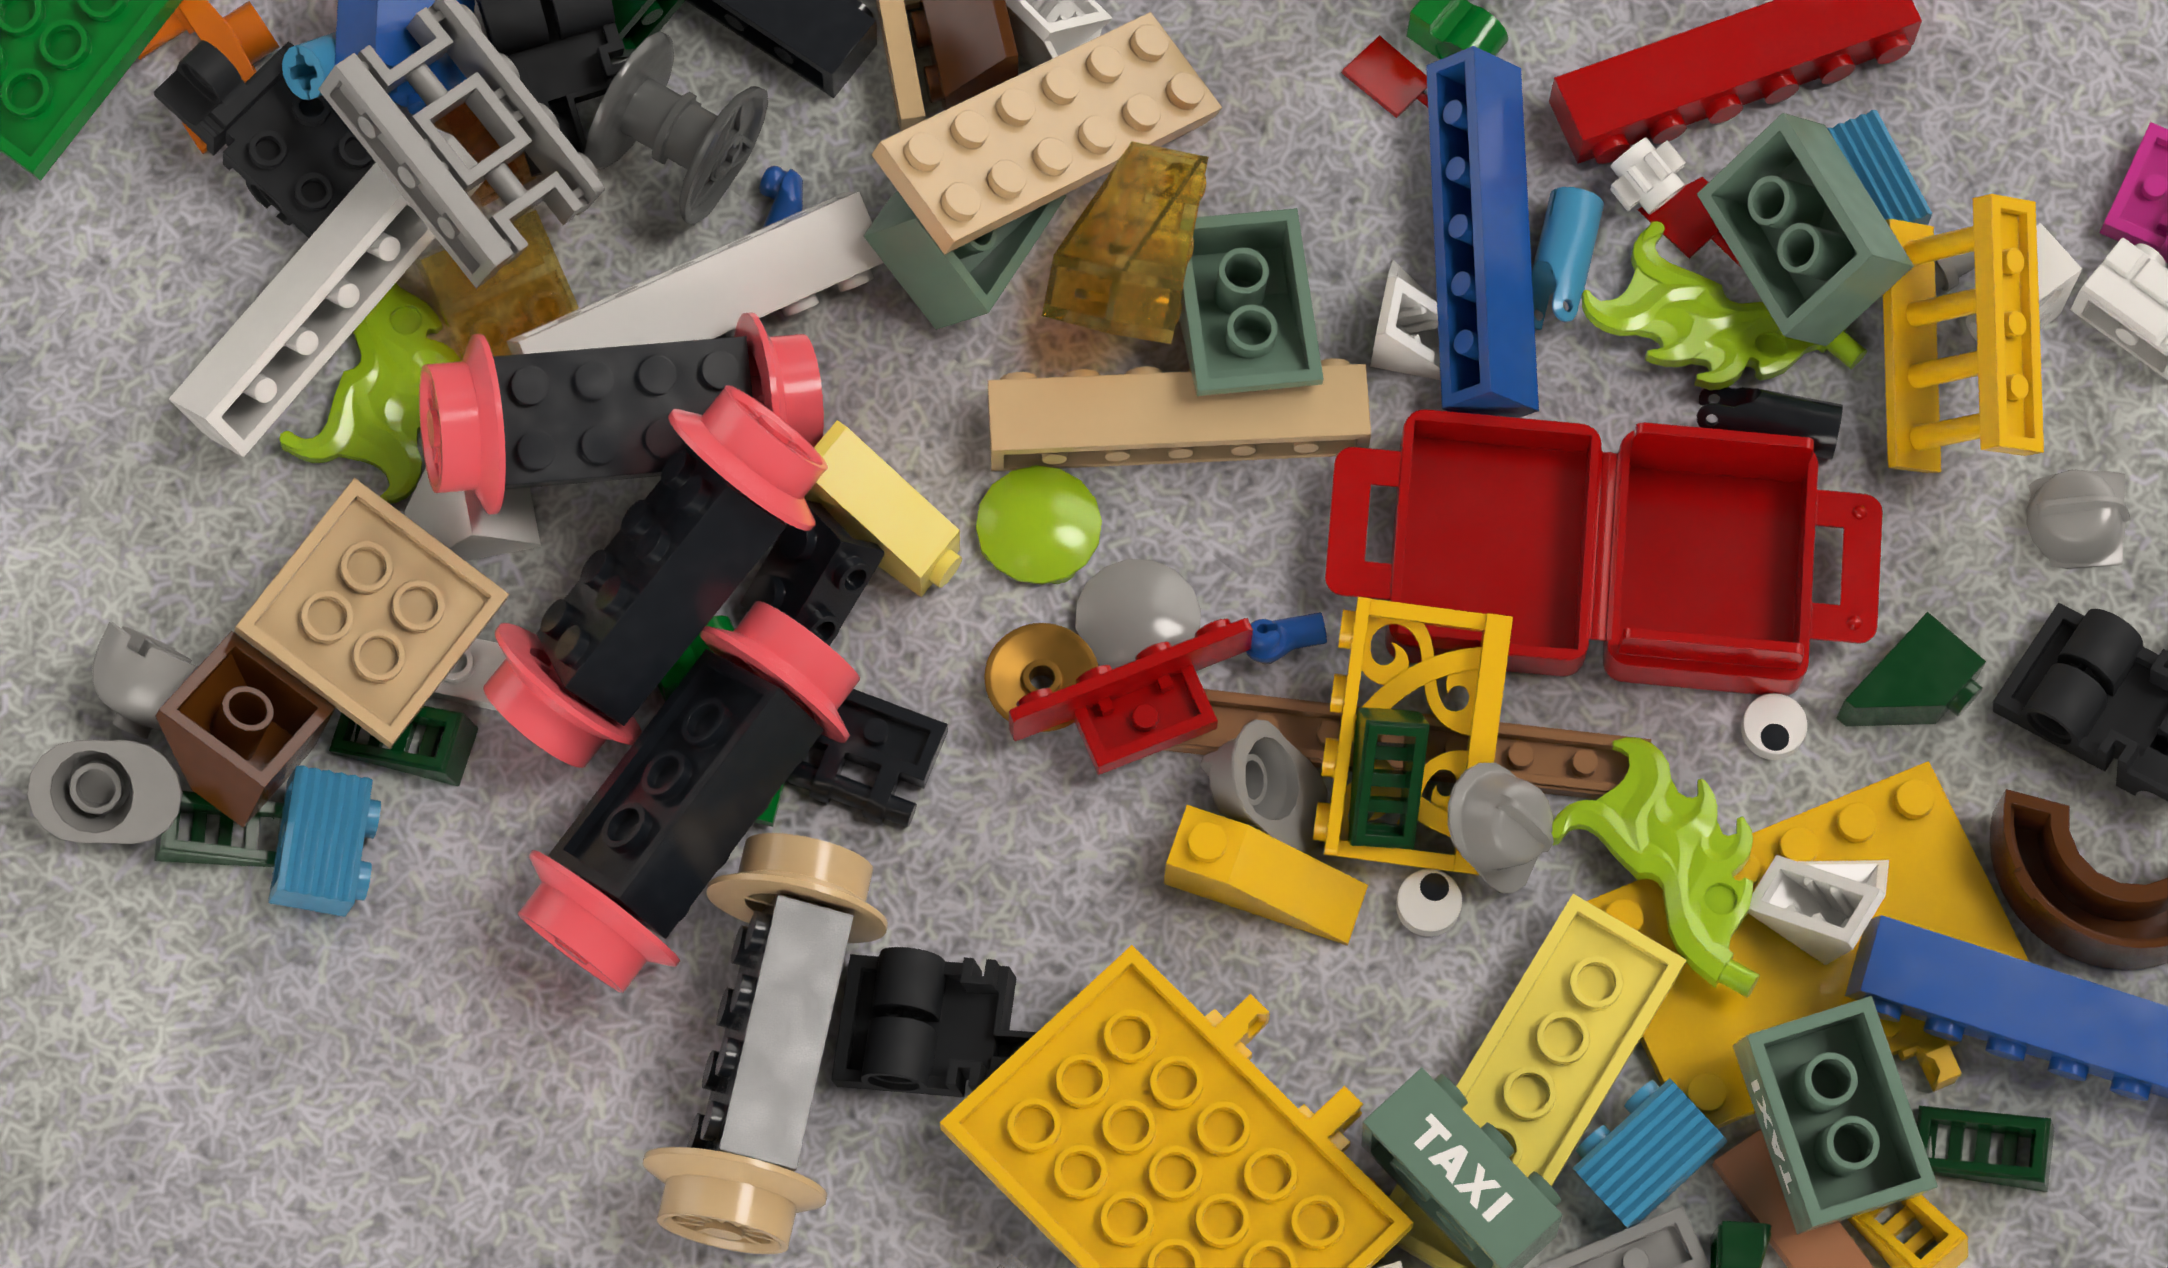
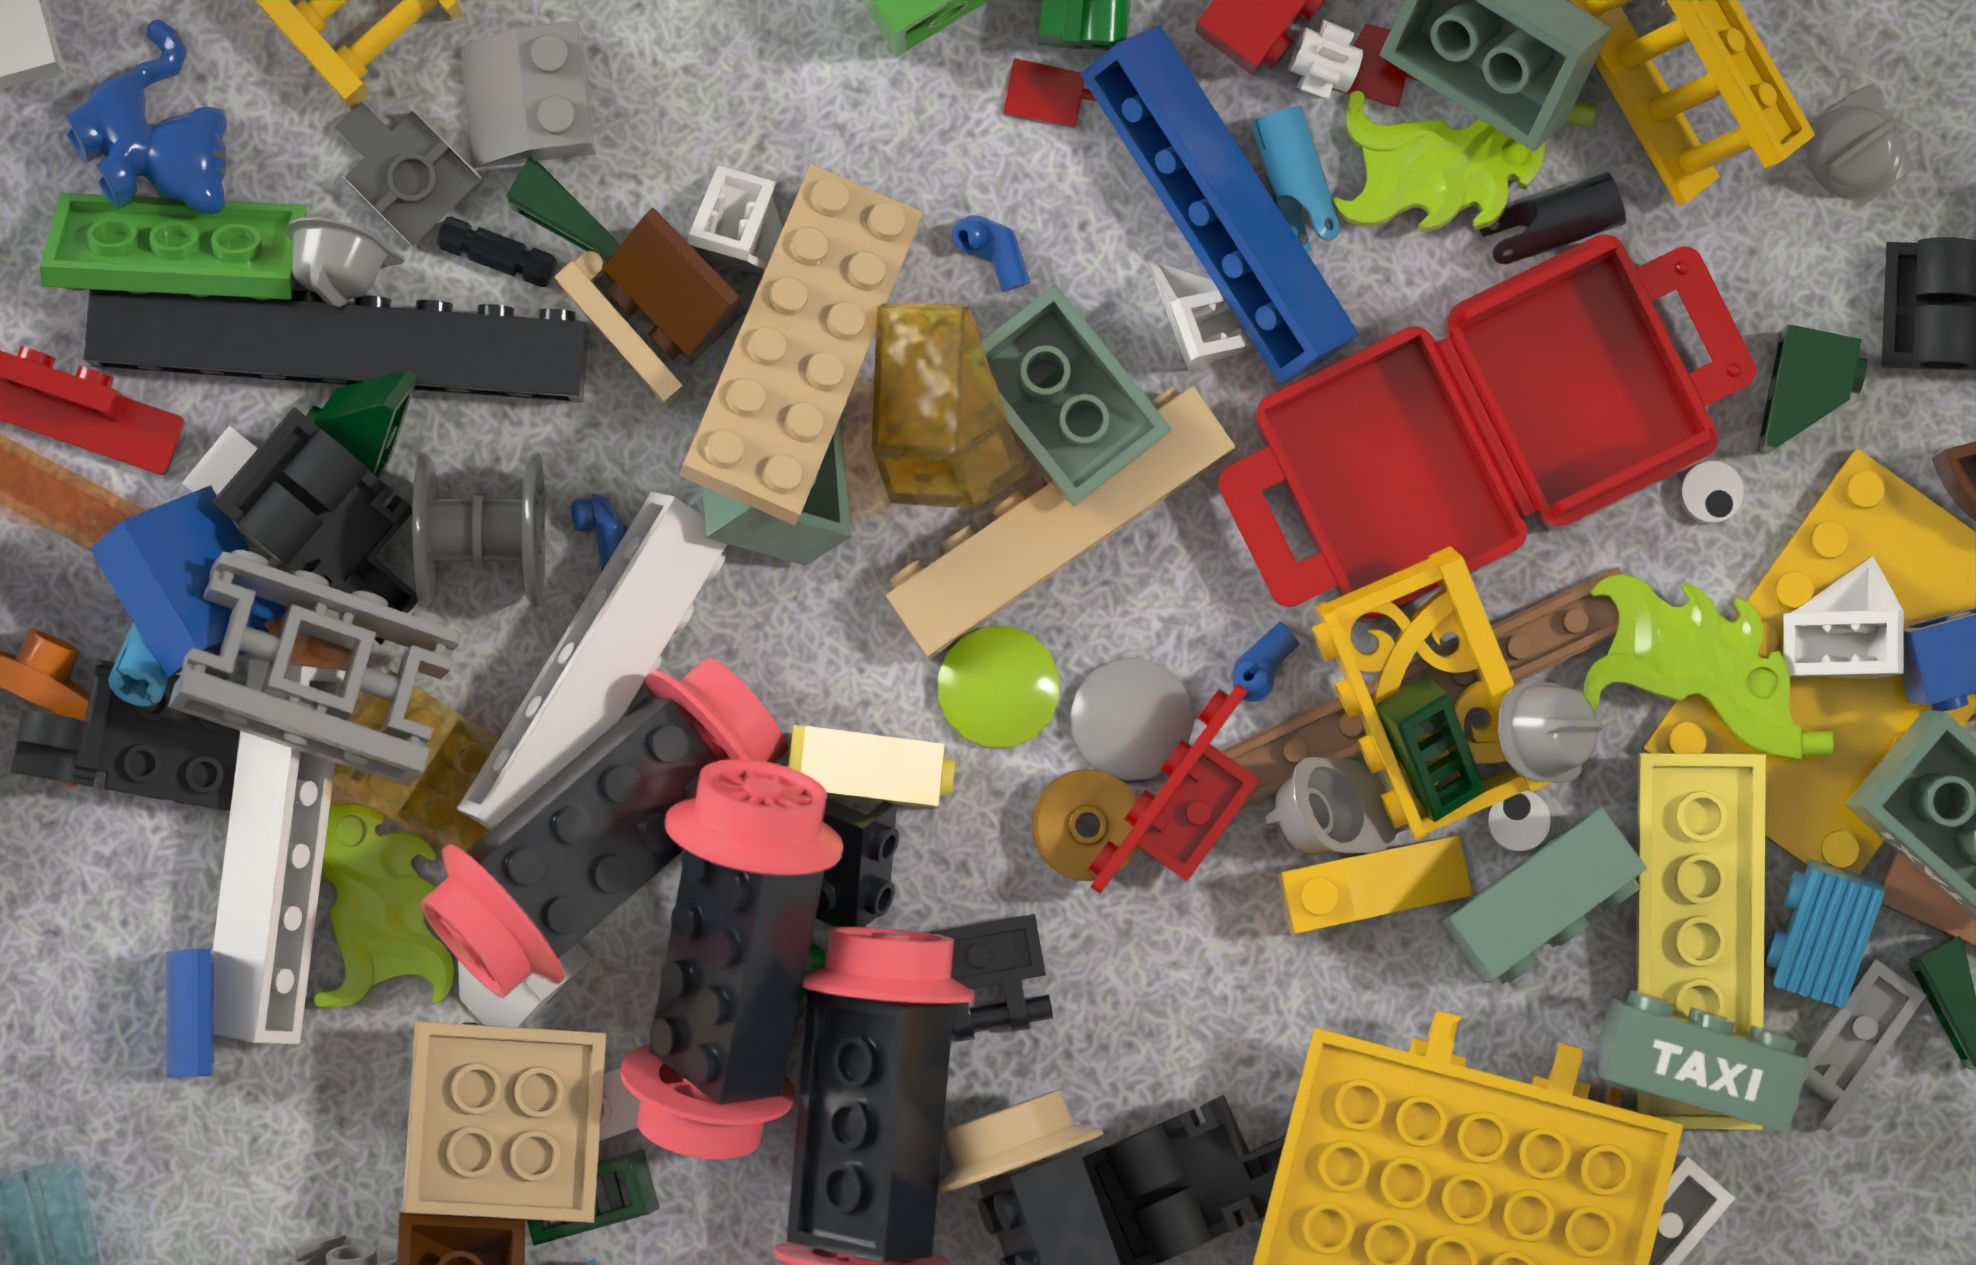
camera: 30 degrees left, 15 degrees up
none -> blue slope [166,949,214,1077]
none -> blue arm [951,215,1031,292]
none -> sand green brick [1439,807,1647,984]

